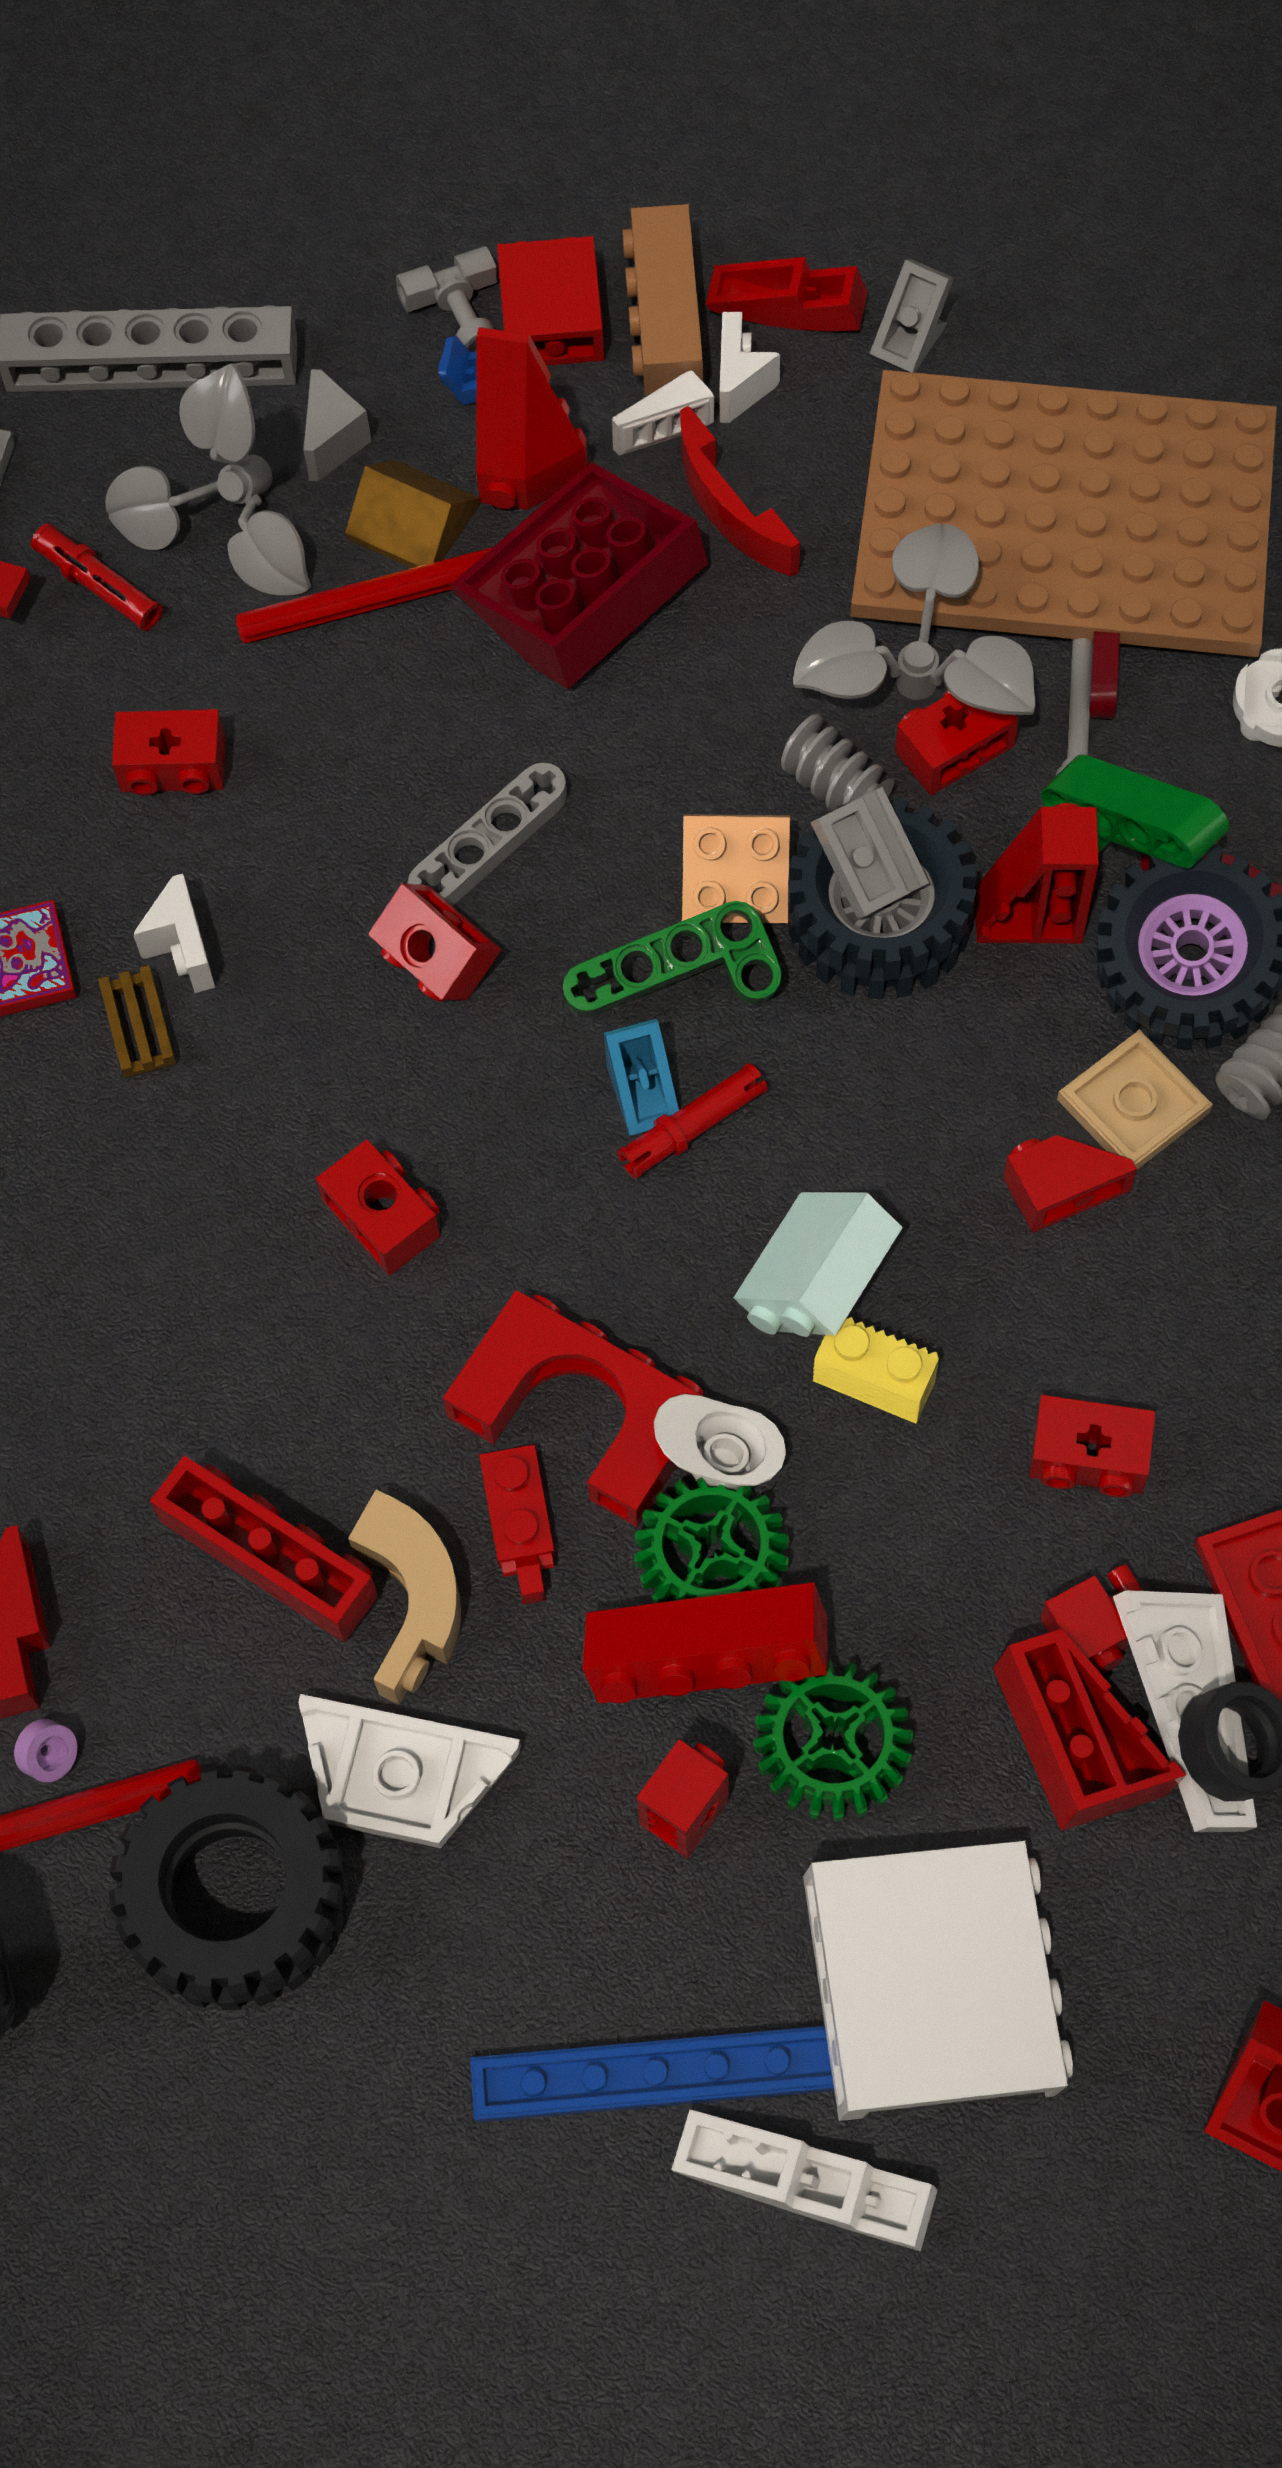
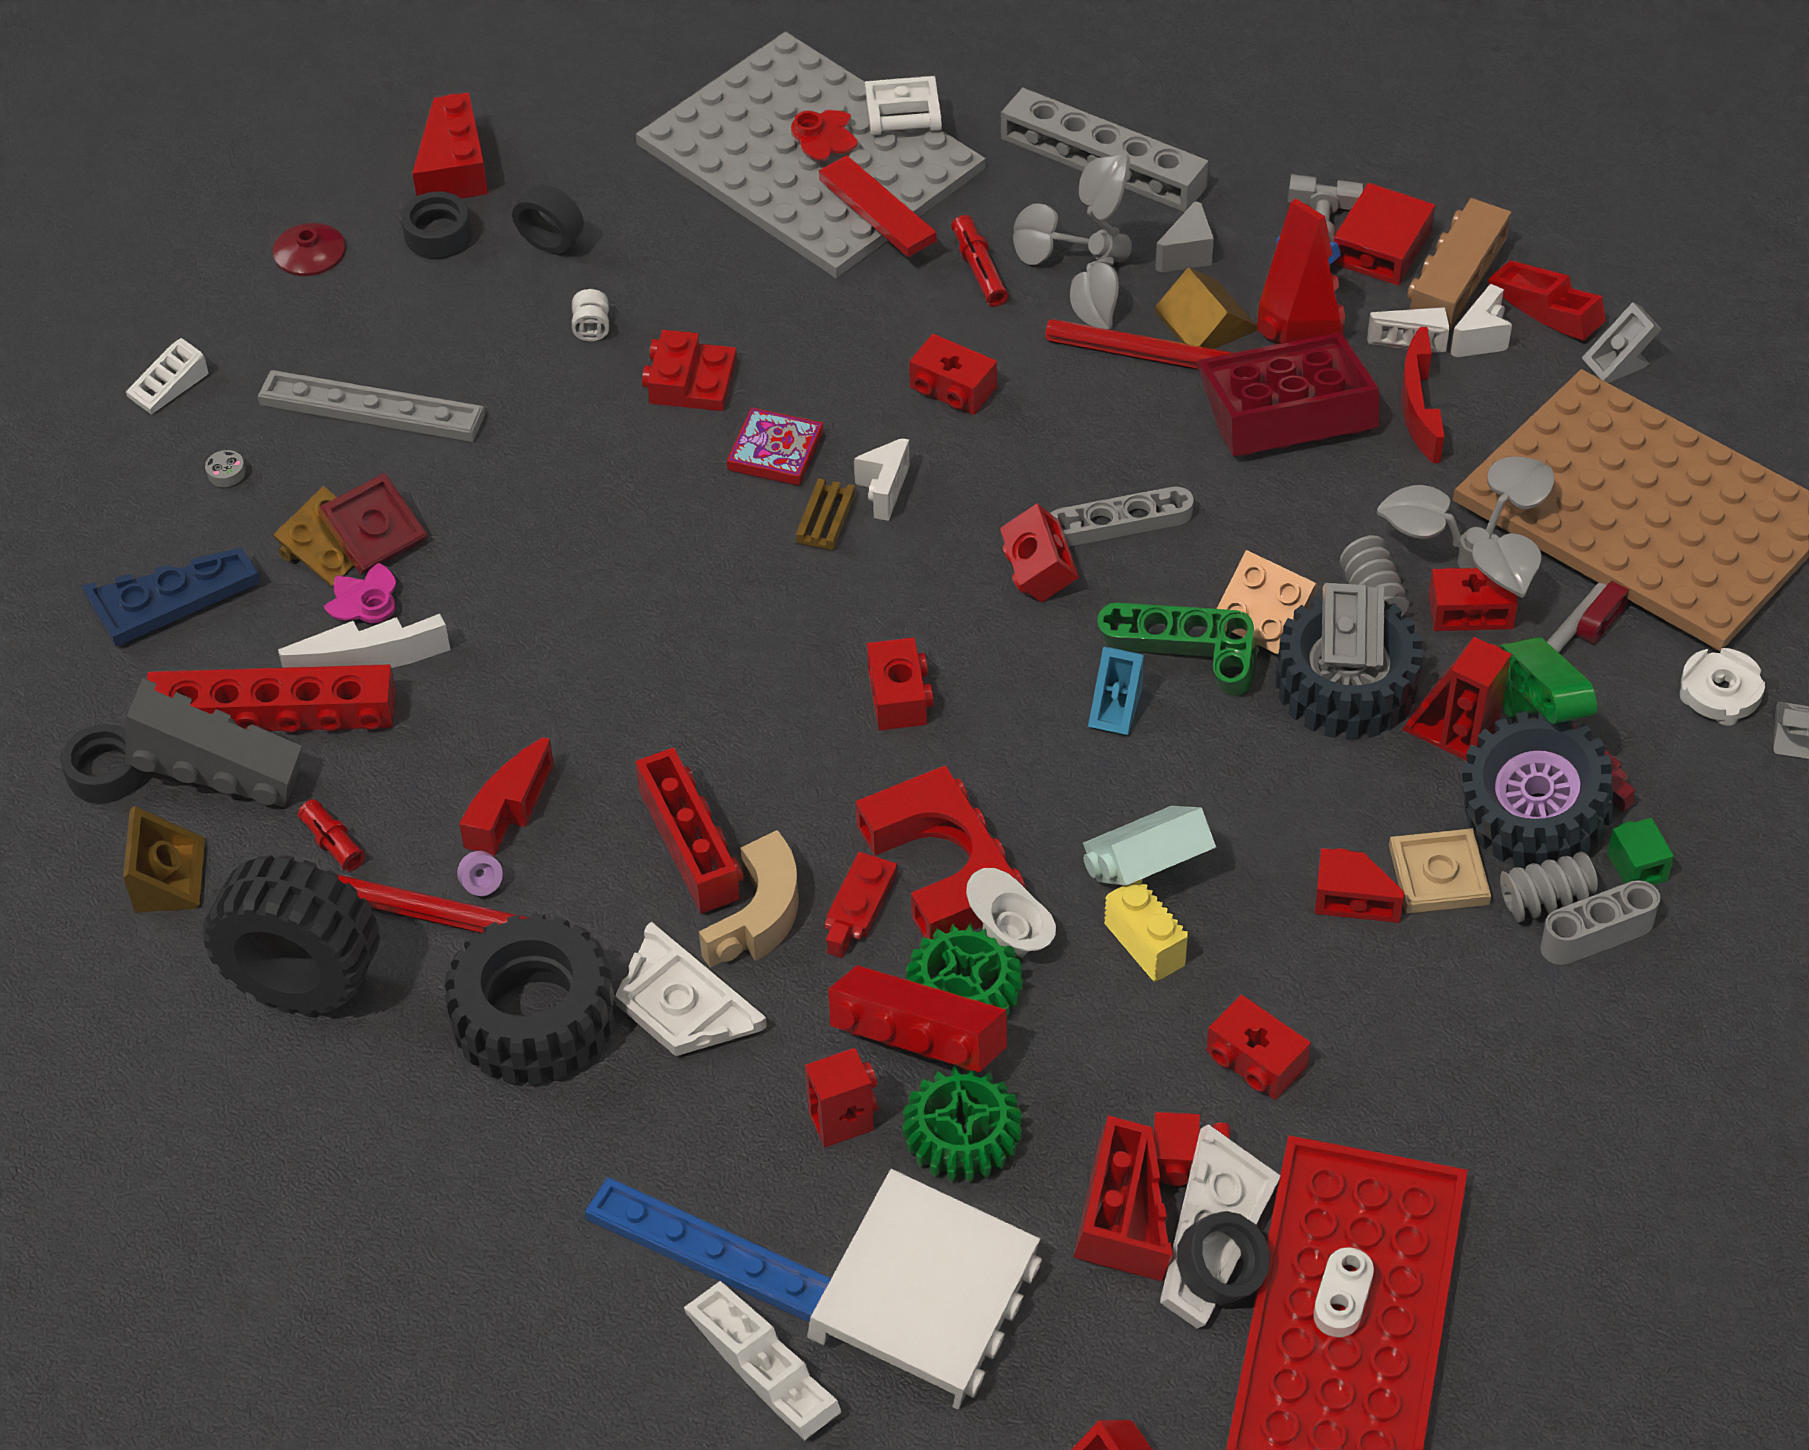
camera: 30 degrees right, 15 degrees down
red pin [617,1063,768,1179] -> none

